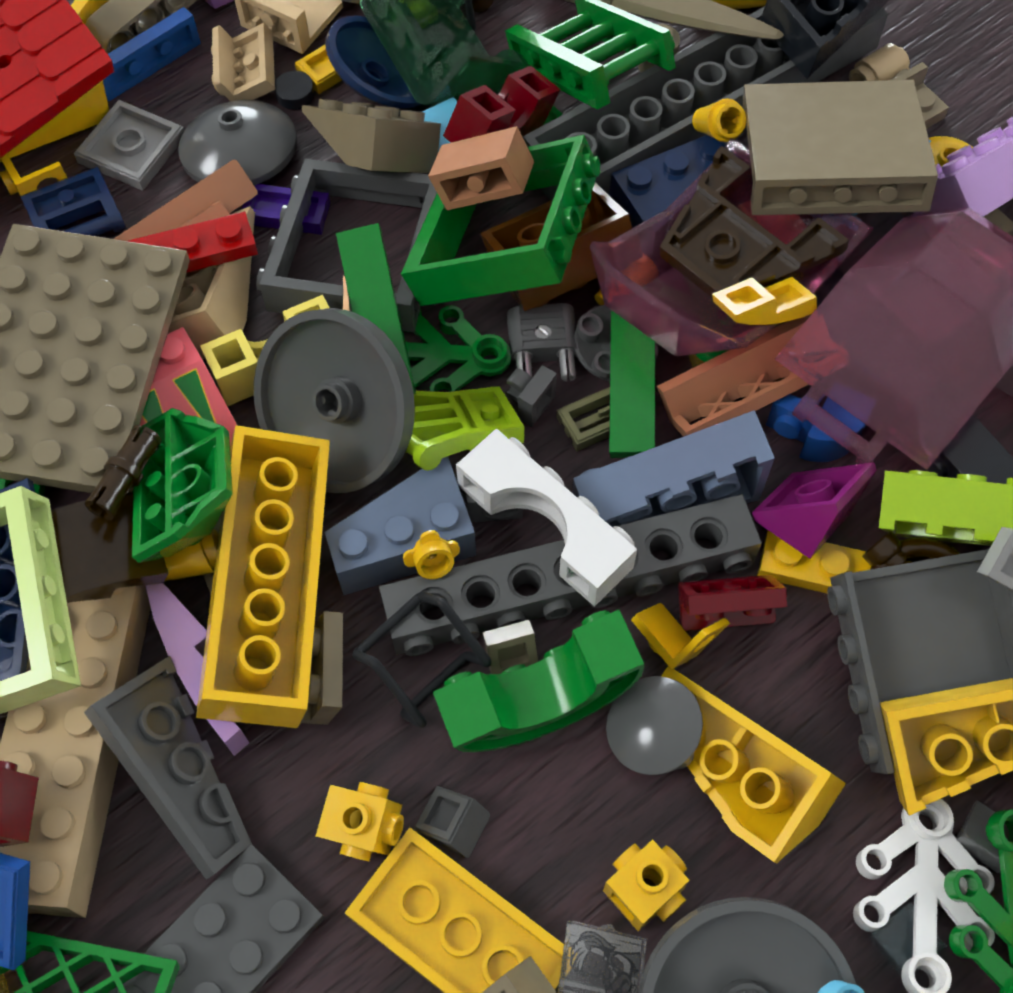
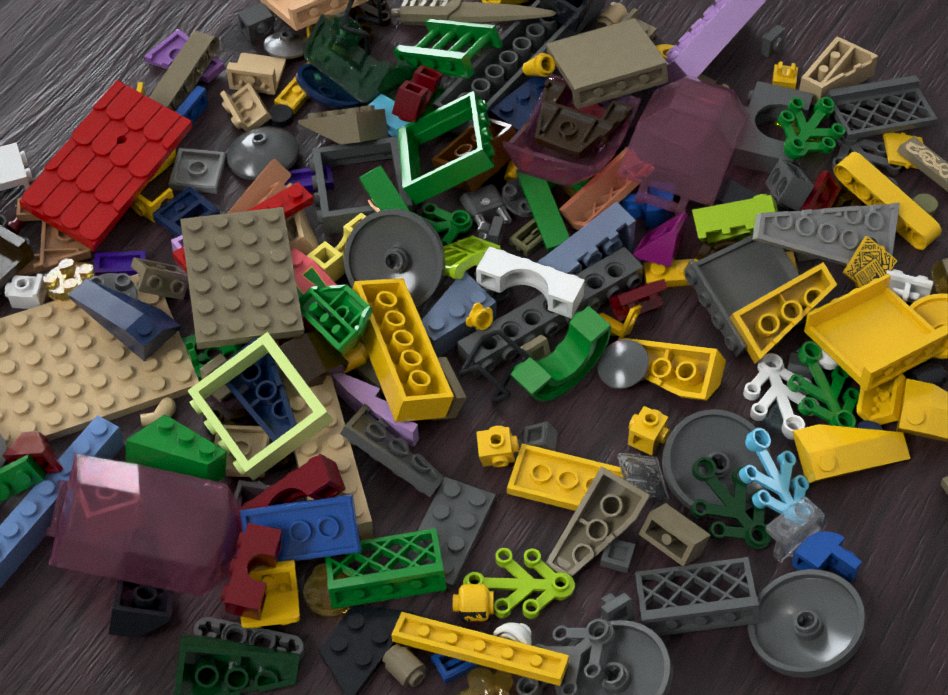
camera: 20 degrees left, 10 degrees down
dark brown pin [84,425,162,520] -> none
nougat brick [428,126,534,210] -> none
yellow slope [712,277,817,325] -> none

